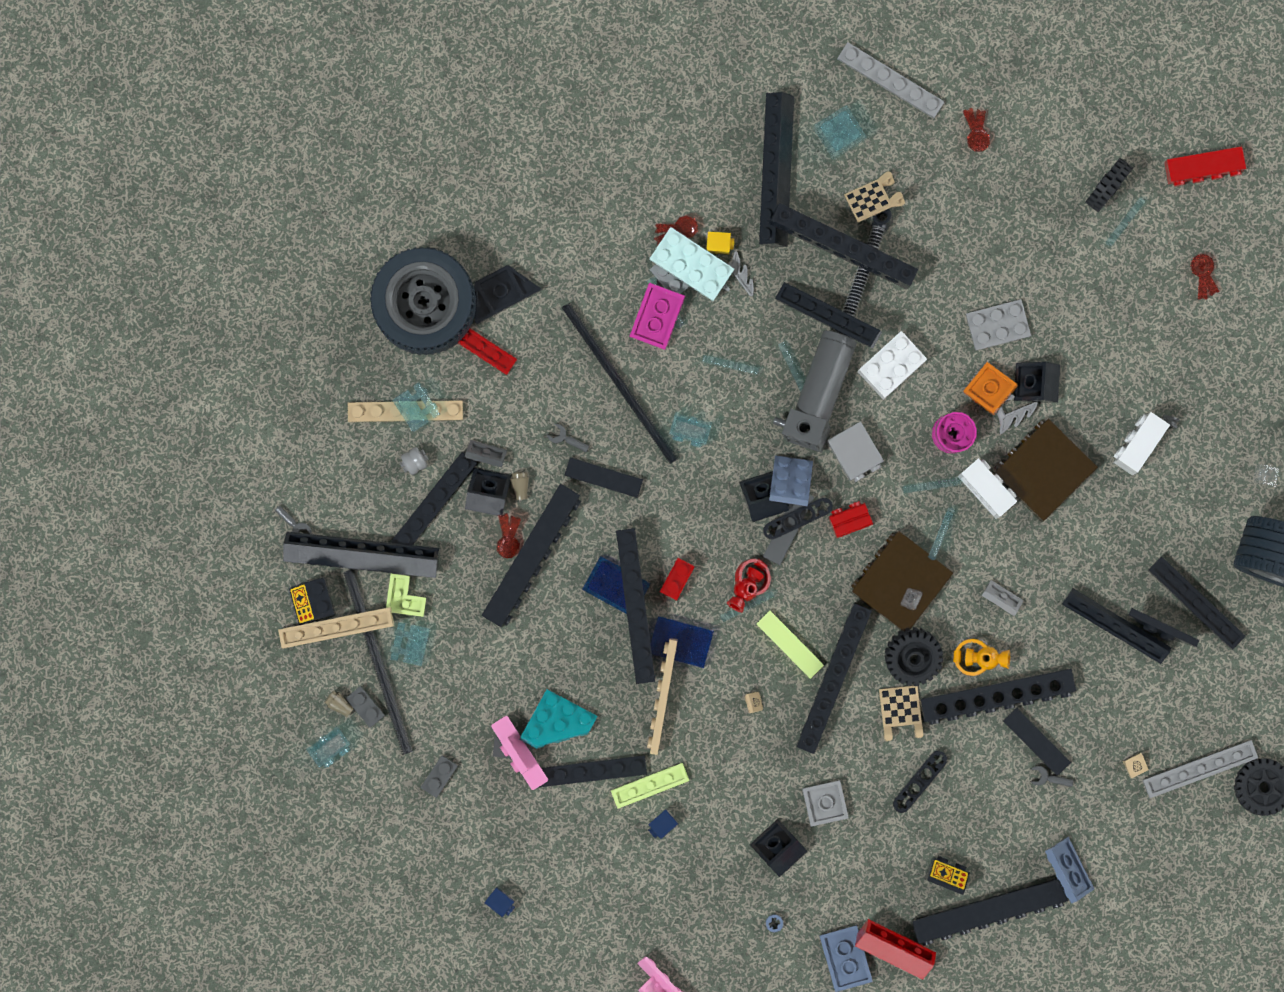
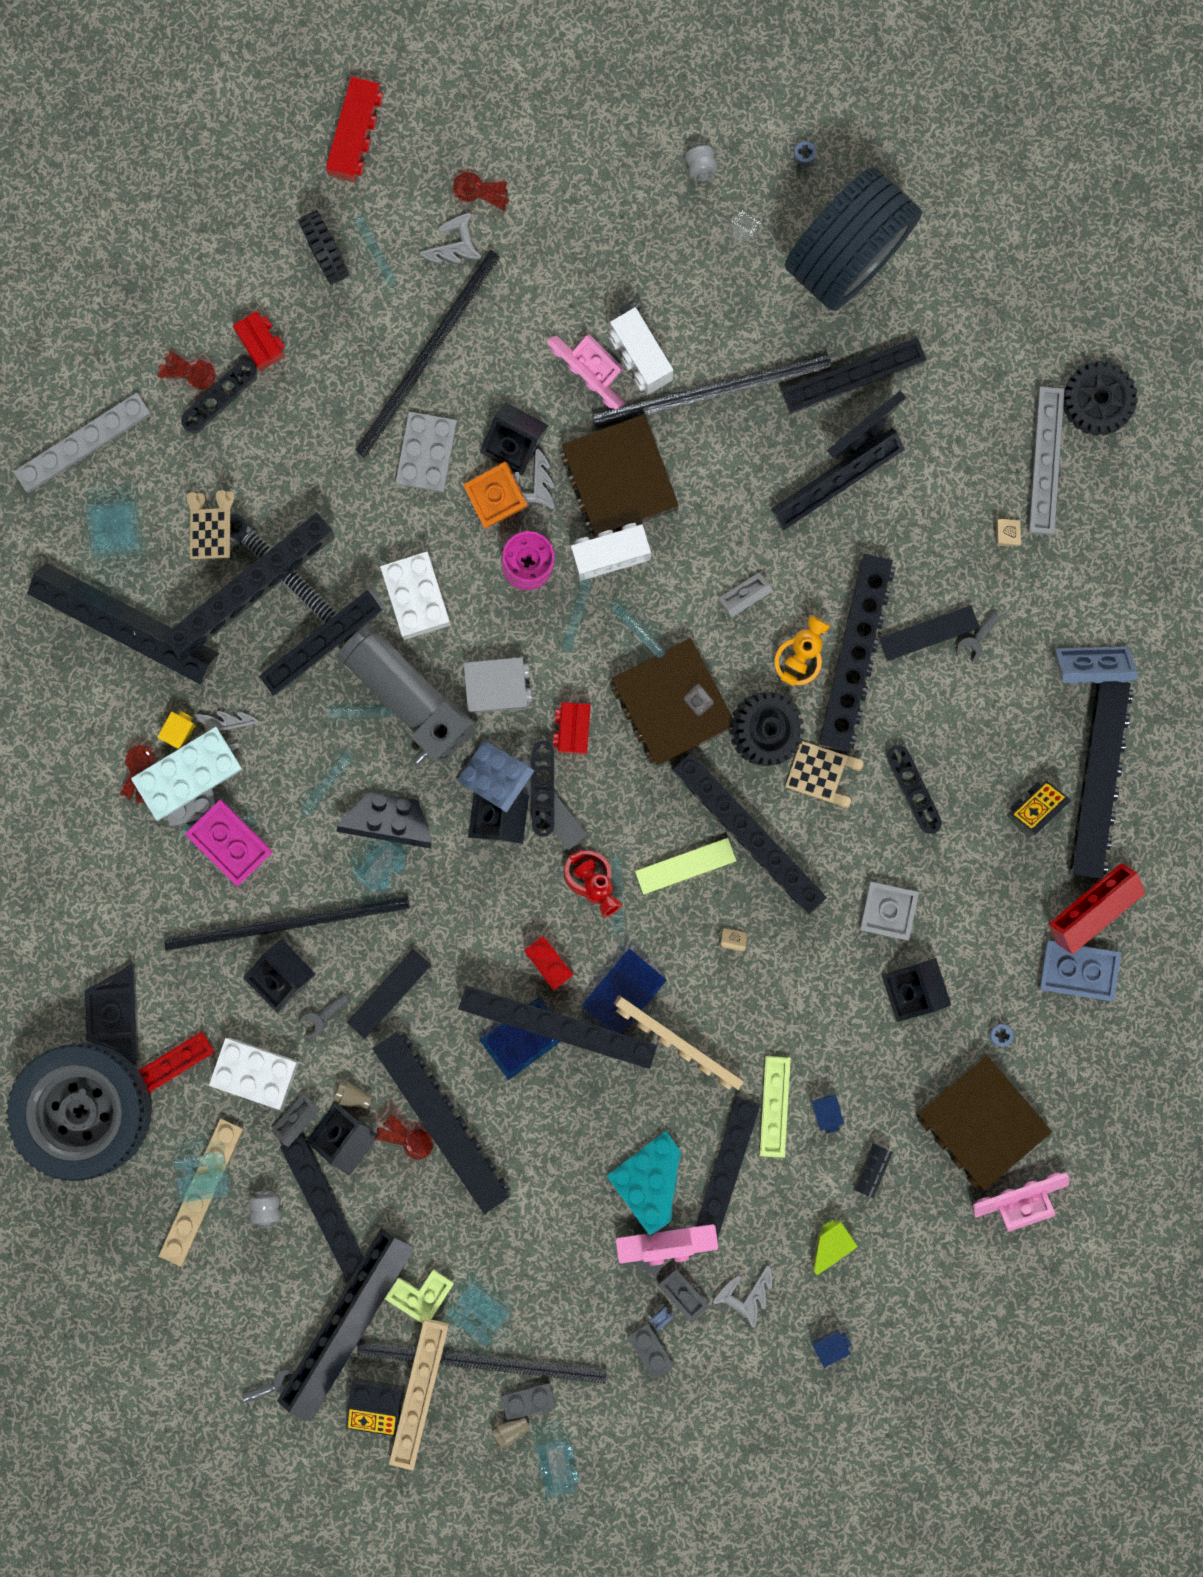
camera: 65 degrees left, 0 degrees up
none -> black beam [181,360,258,434]
none -> white brick [209,1038,299,1110]
none -> red brick [232,311,285,371]
none -> black slope [243,939,316,1013]
none -> black wing [337,791,432,849]
none -> black axle [355,250,500,458]
none -> light grey piece [420,213,481,264]
none -> bright pink bracket [547,335,626,409]
none -> black axle [593,354,832,428]
none -> sand blue bush [649,1306,674,1331]
none -> dark grey plate [658,1268,710,1323]
none -> light grey piece [713,1266,772,1328]
none -> lime slope [812,1219,858,1275]
none -> black axle [853,1144,893,1198]
none -> dark brown brick [916,1055,1053,1190]

